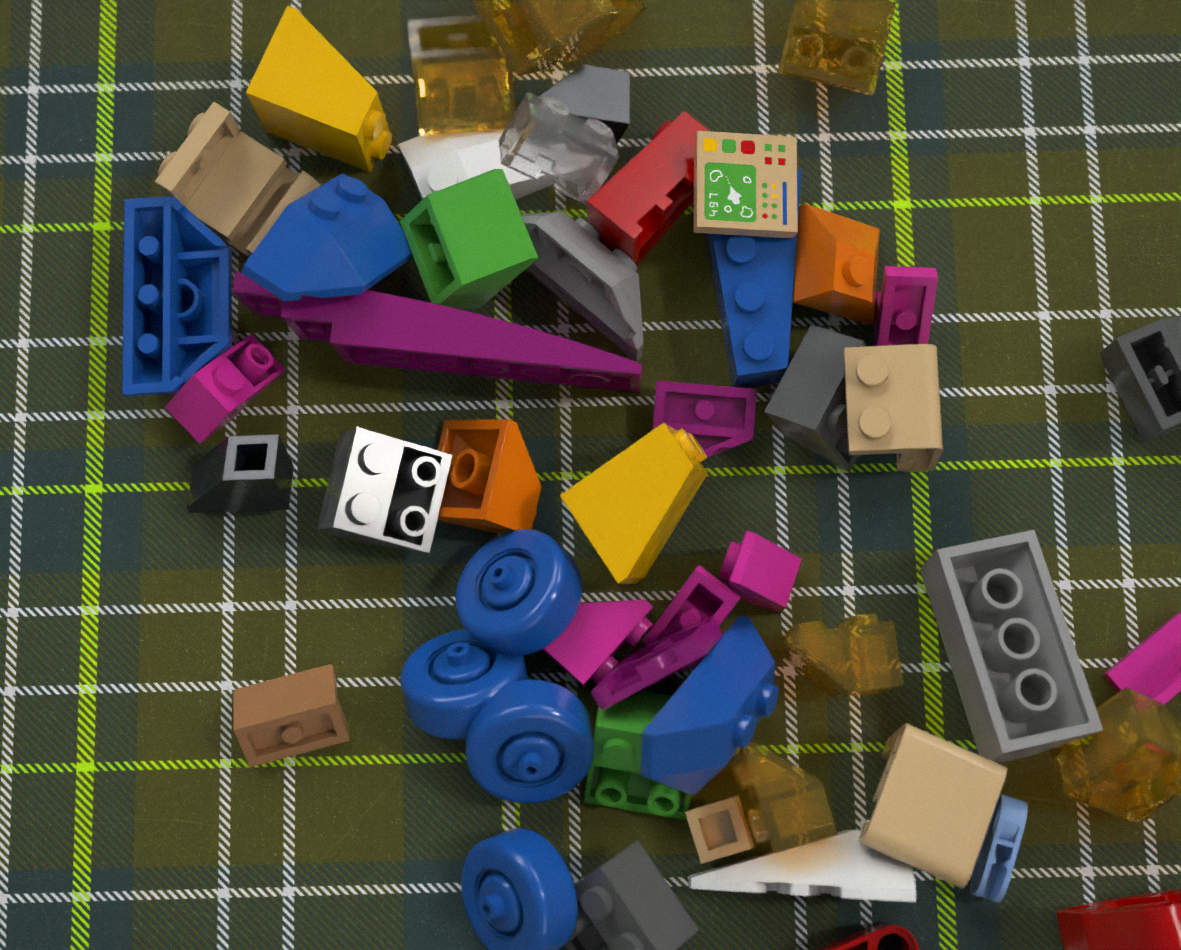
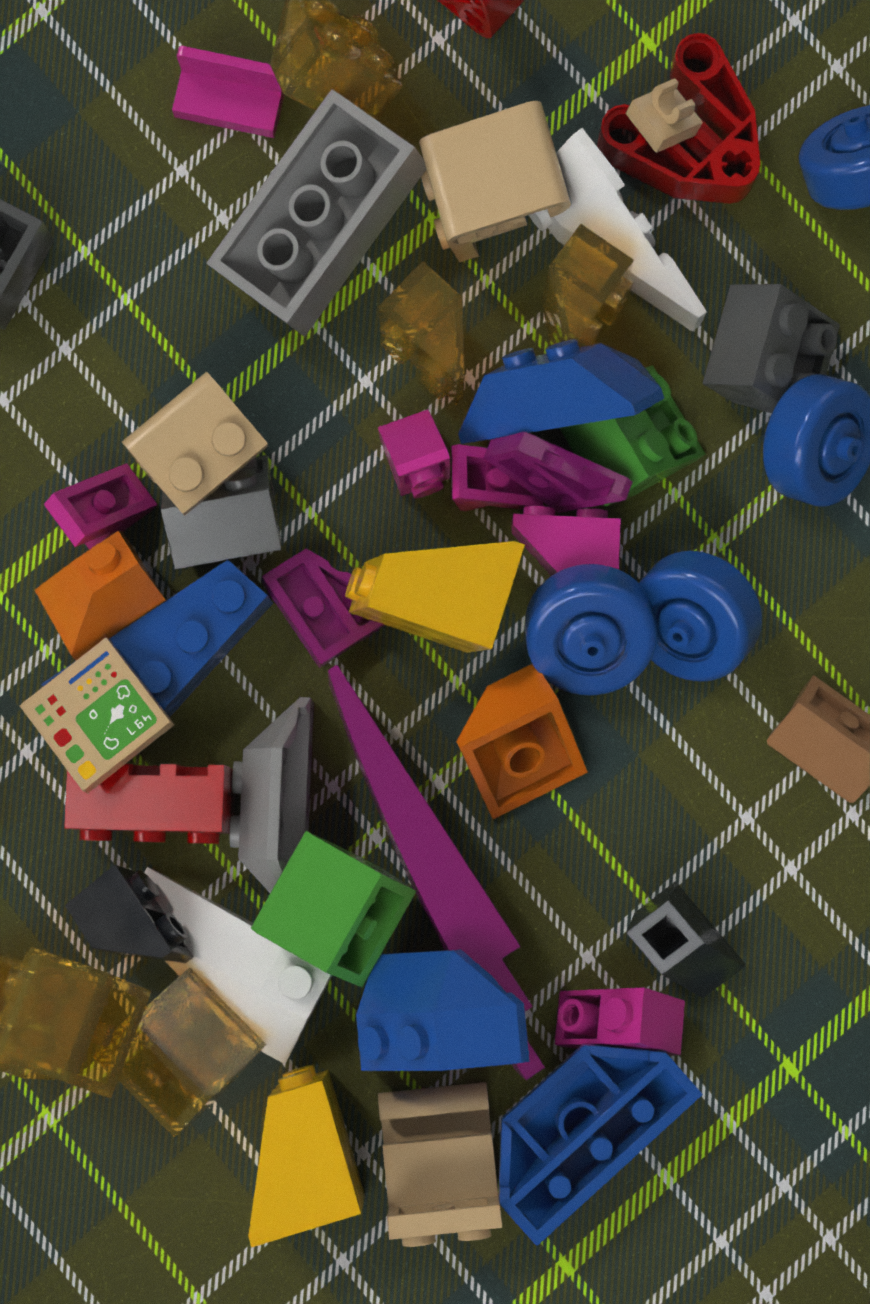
camera: 130 degrees left, 5 degrees up
slope [316,427,452,554] -> none
blue wheel [465,680,594,803] -> none
clear brick [499,92,619,205] -> none
tan tile [685,795,755,864] -> none
light blue piece [971,793,1028,903] -> none

